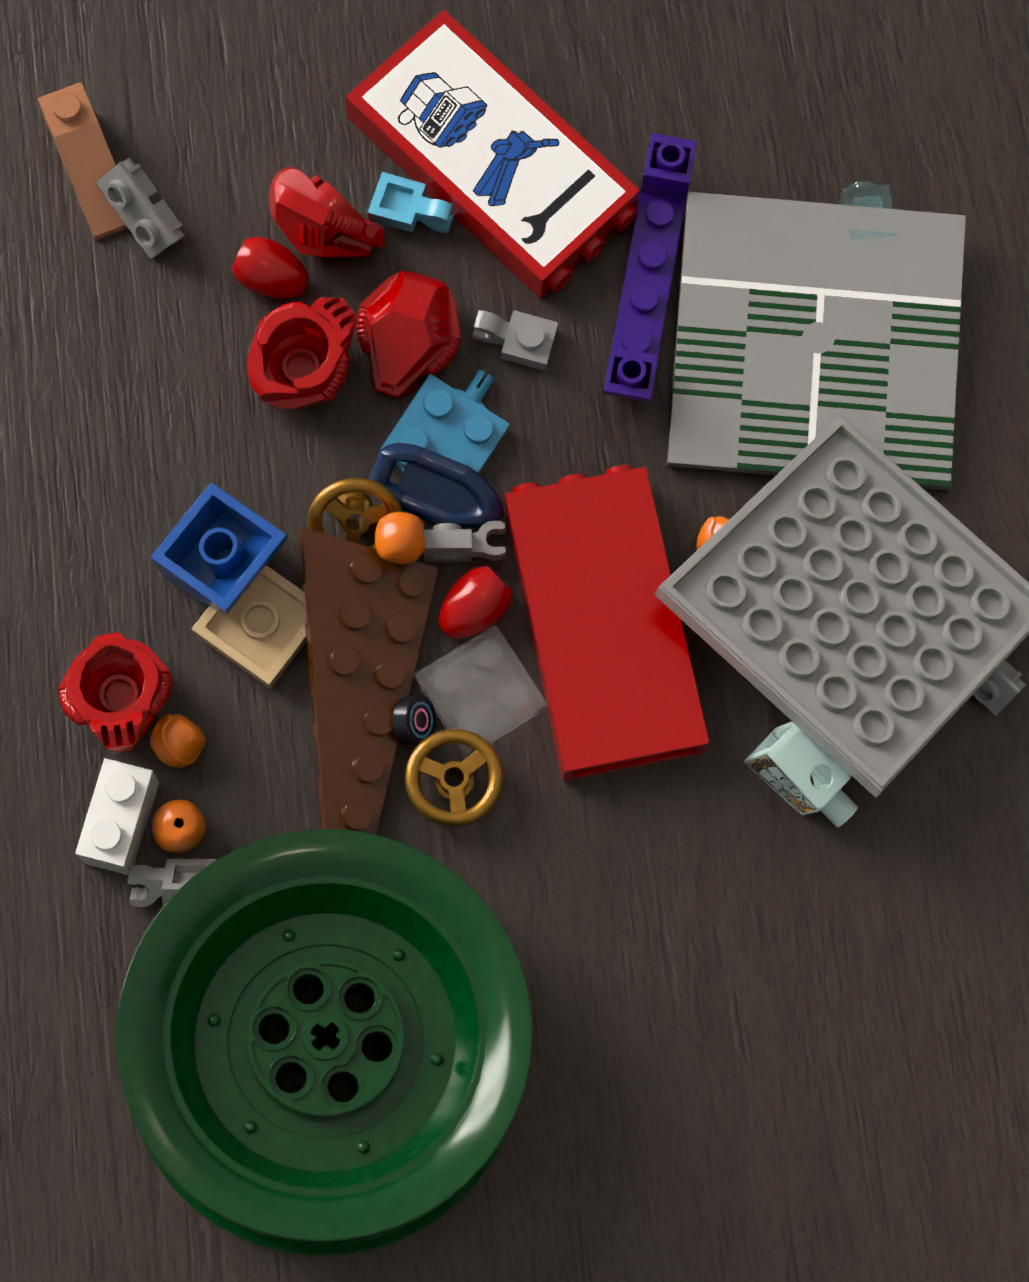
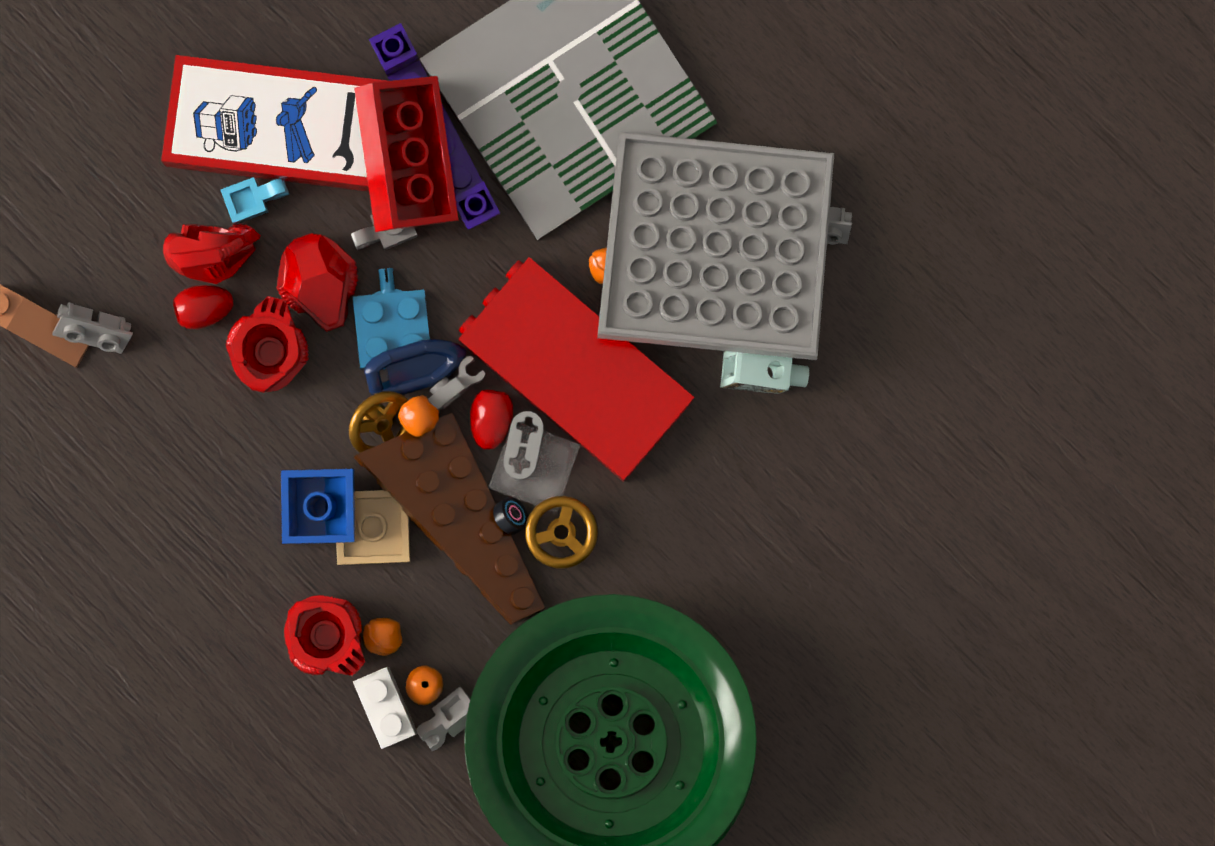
camera: 30 degrees left, 10 degrees up
none -> red brick [354,76,458,232]
none -> light grey beam [504,411,544,480]

